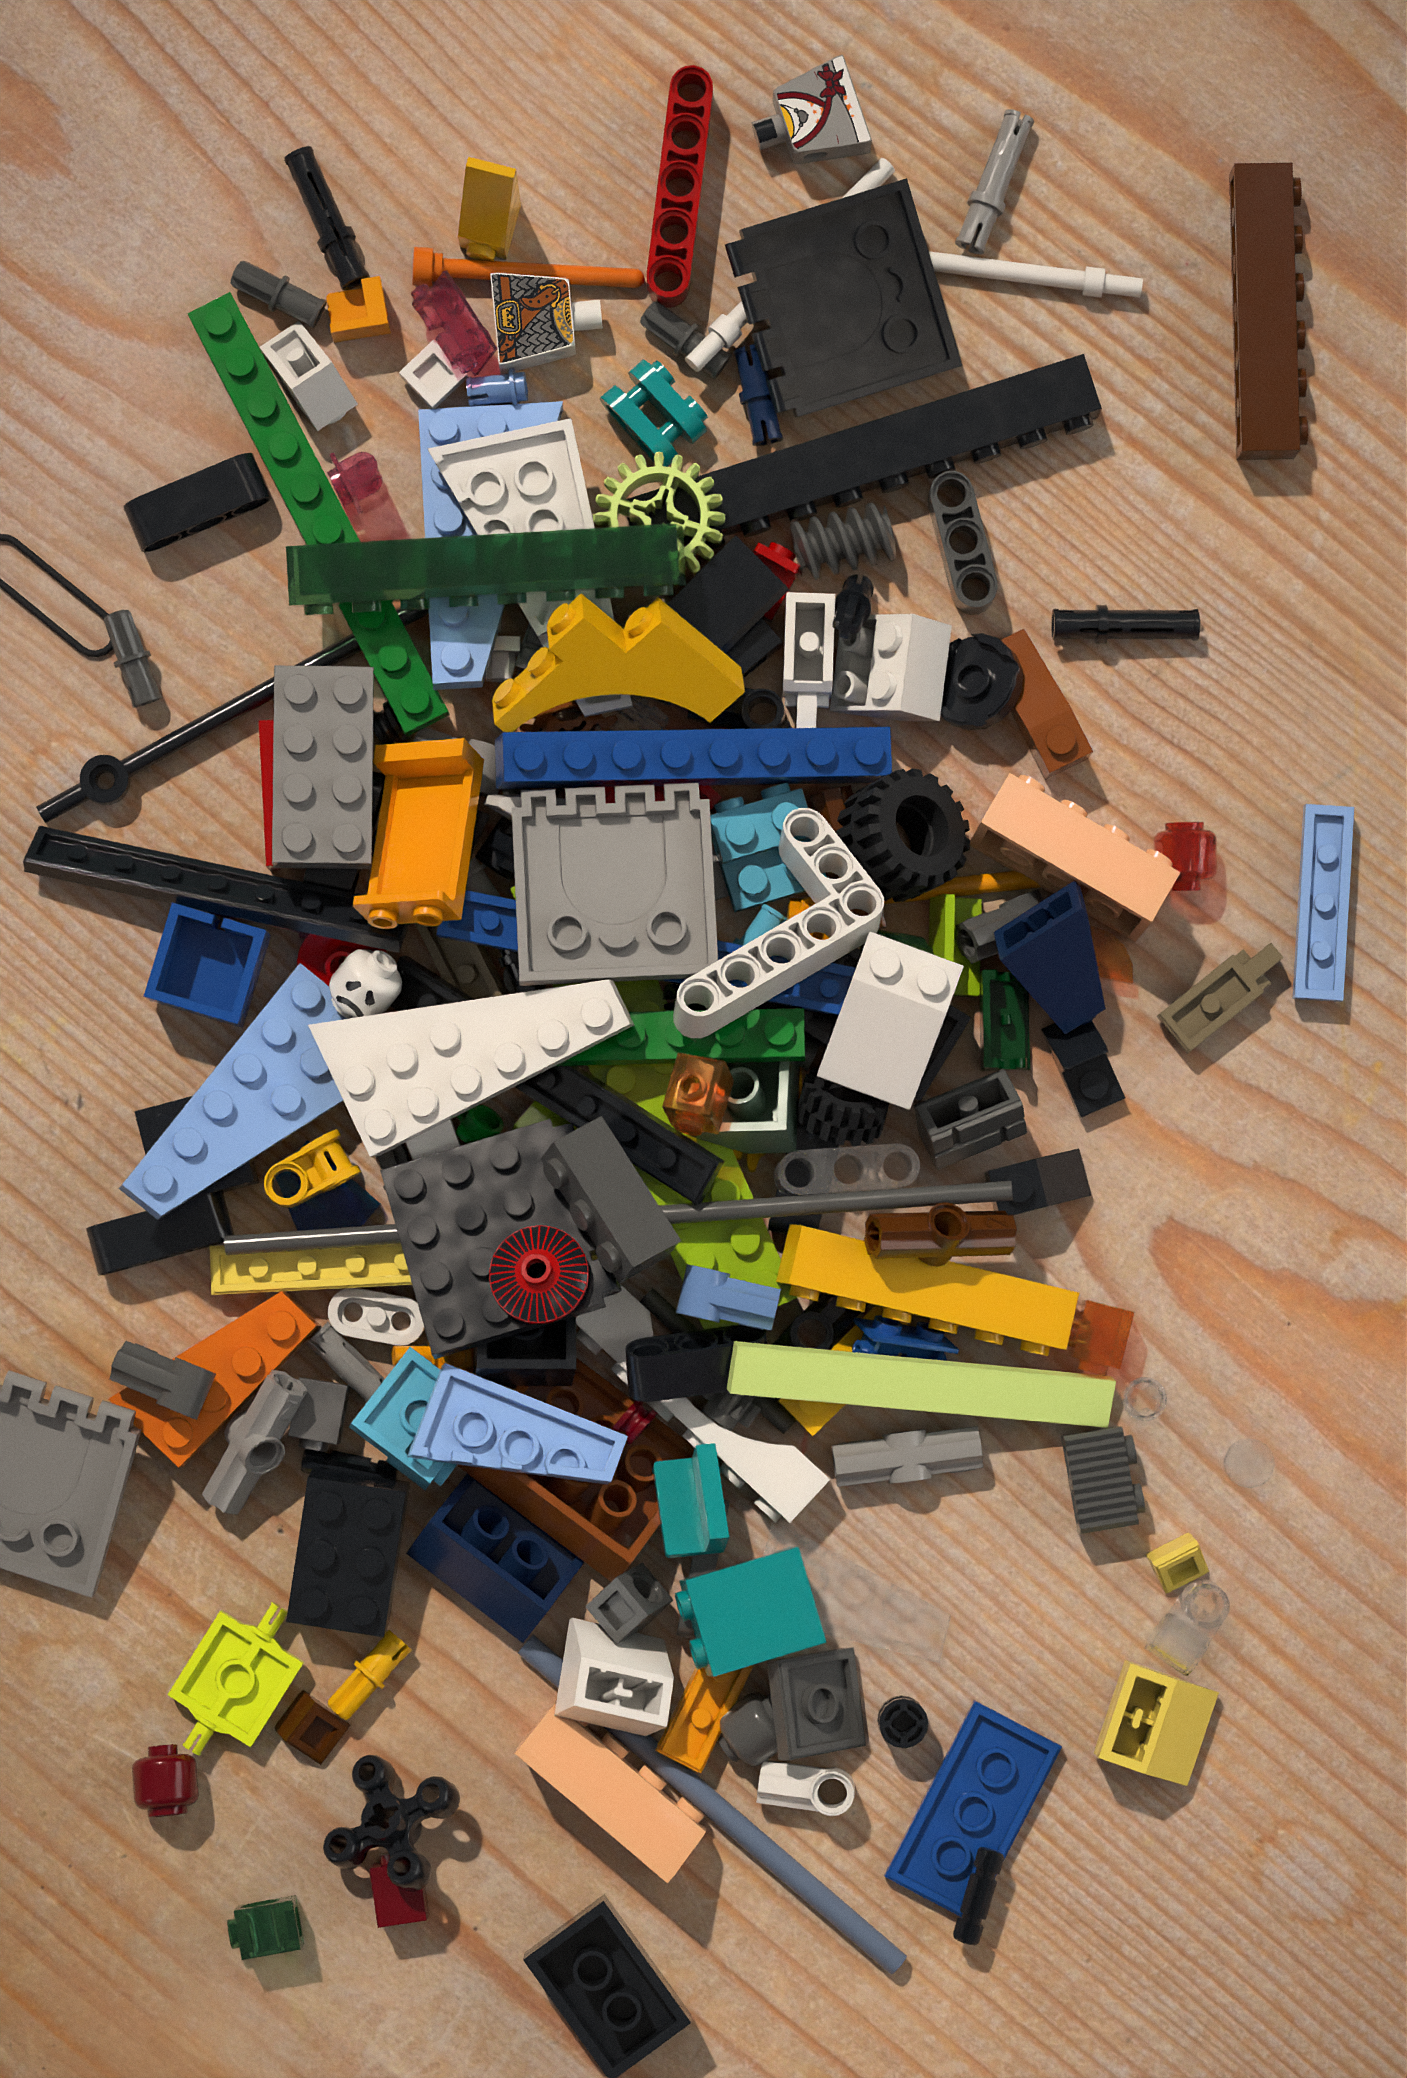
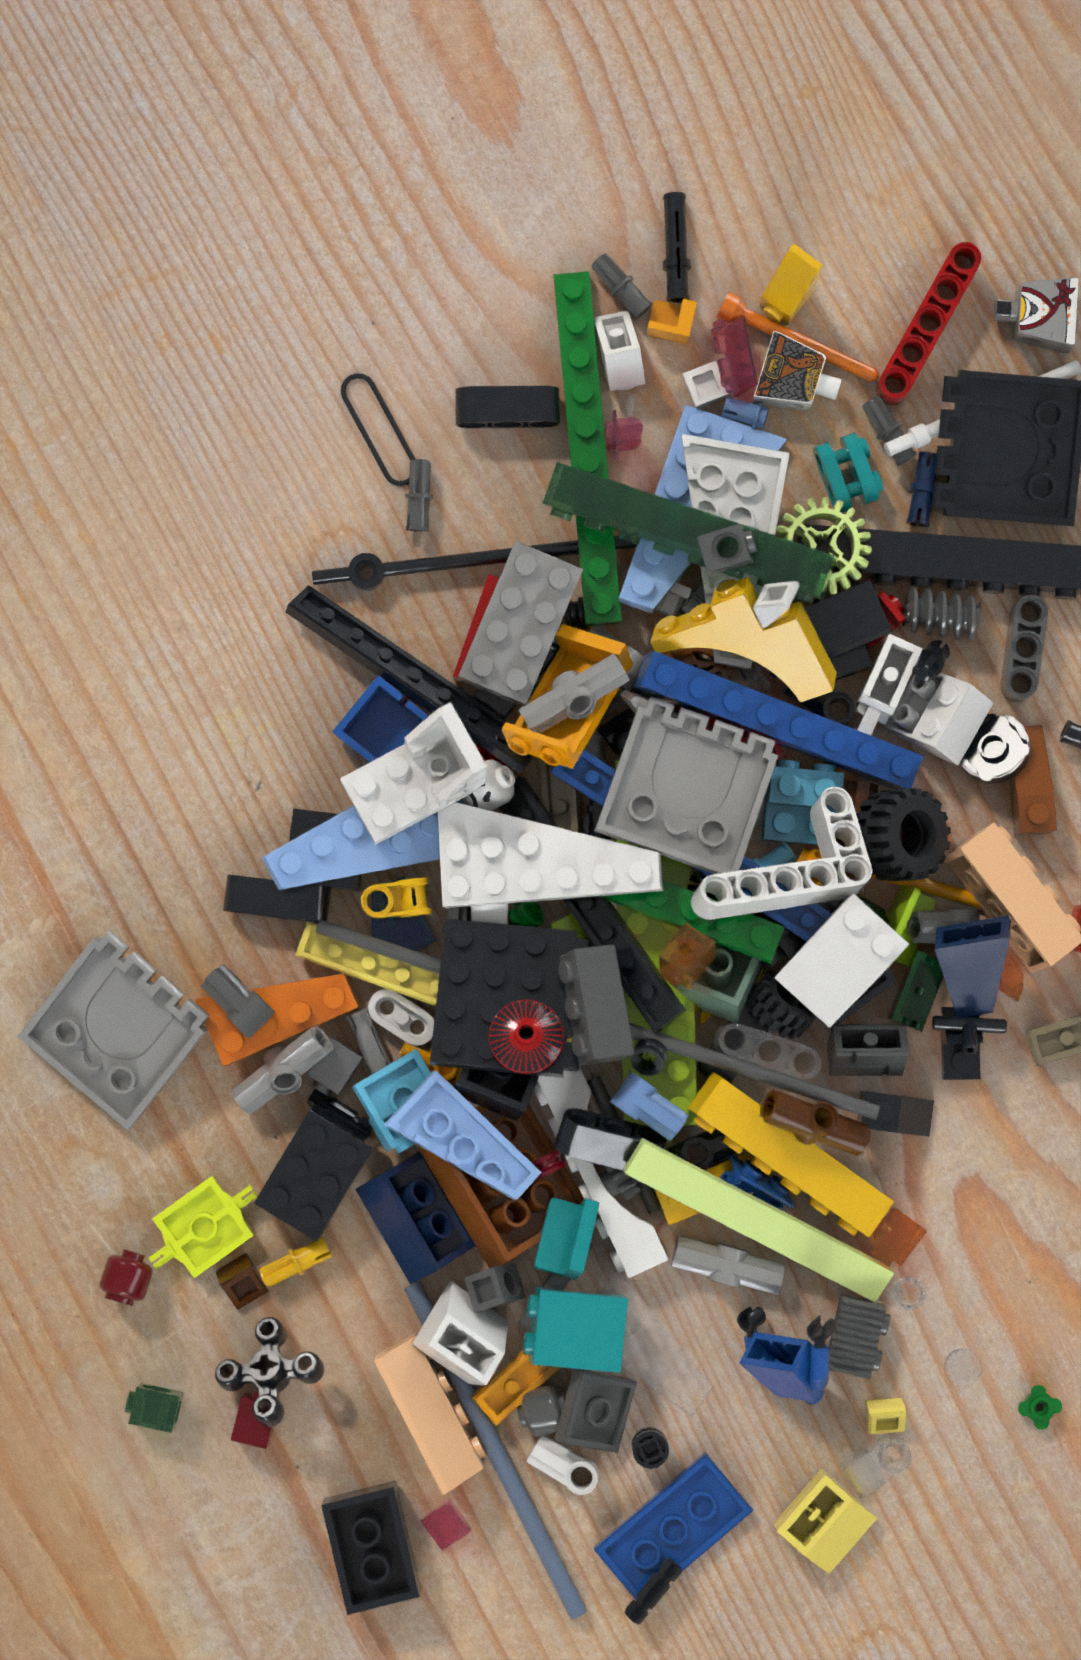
camera: 30 degrees right, 0 degrees up
none -> white bracket [340,702,487,845]
none -> clear pink slope [420,1498,472,1550]
none -> light grey piece [518,653,630,734]
none -> black bush [631,1038,667,1076]
none -> dark grey brick [697,523,757,576]
none -> blue torso [737,1307,836,1405]
none -> white slope [753,581,800,628]
none -> black piece [932,1015,1007,1054]
none -> green plate [1018,1385,1062,1430]

